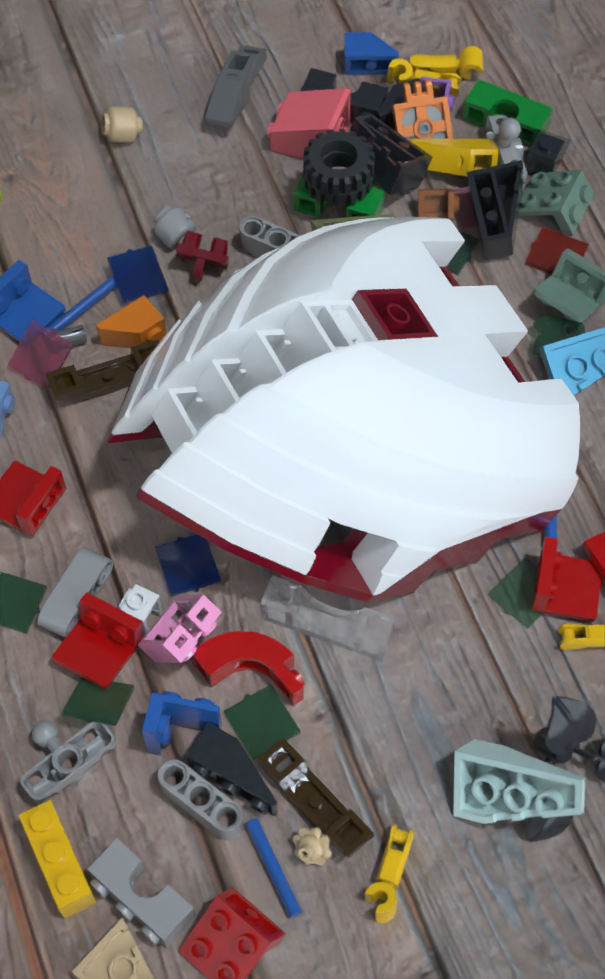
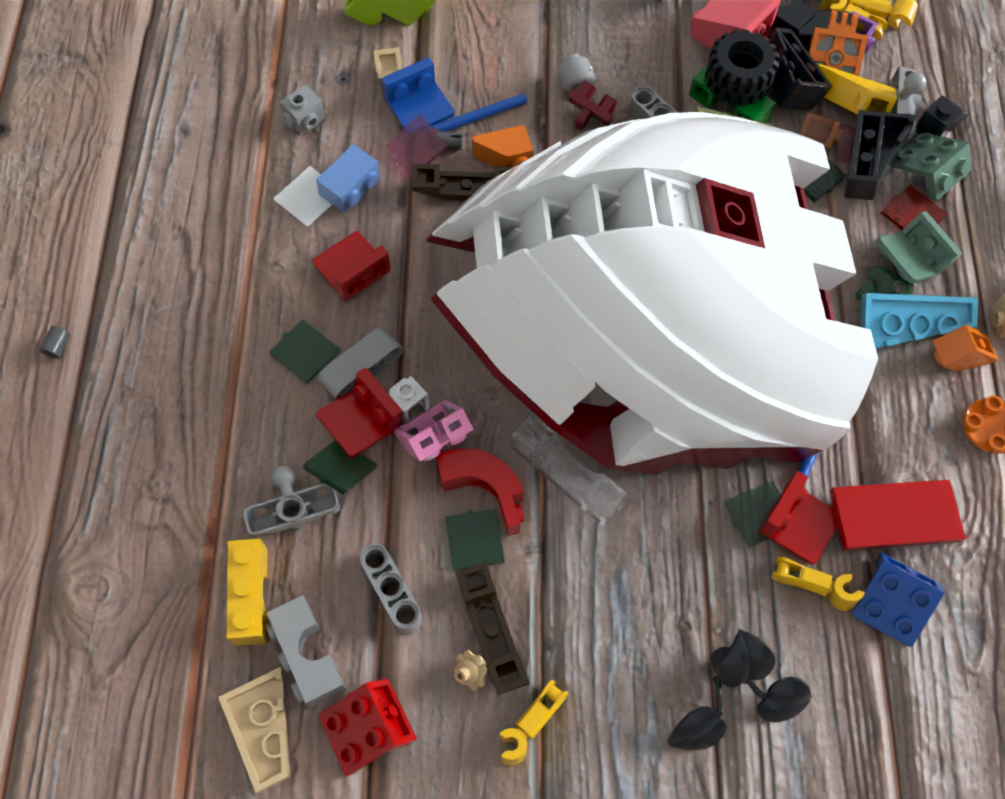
camera: 20 degrees right, 5 degrees up
clear blue piece [107,246,169,304] -> none
blue bracket [142,691,222,756] -> none
clear blue piece [155,534,221,597] -> none
black slope [187,722,278,816] -> none
blue bar [245,818,302,918] -> none
light aqua wedge [454,739,585,824] -> none
green arch [462,79,553,146] -> none

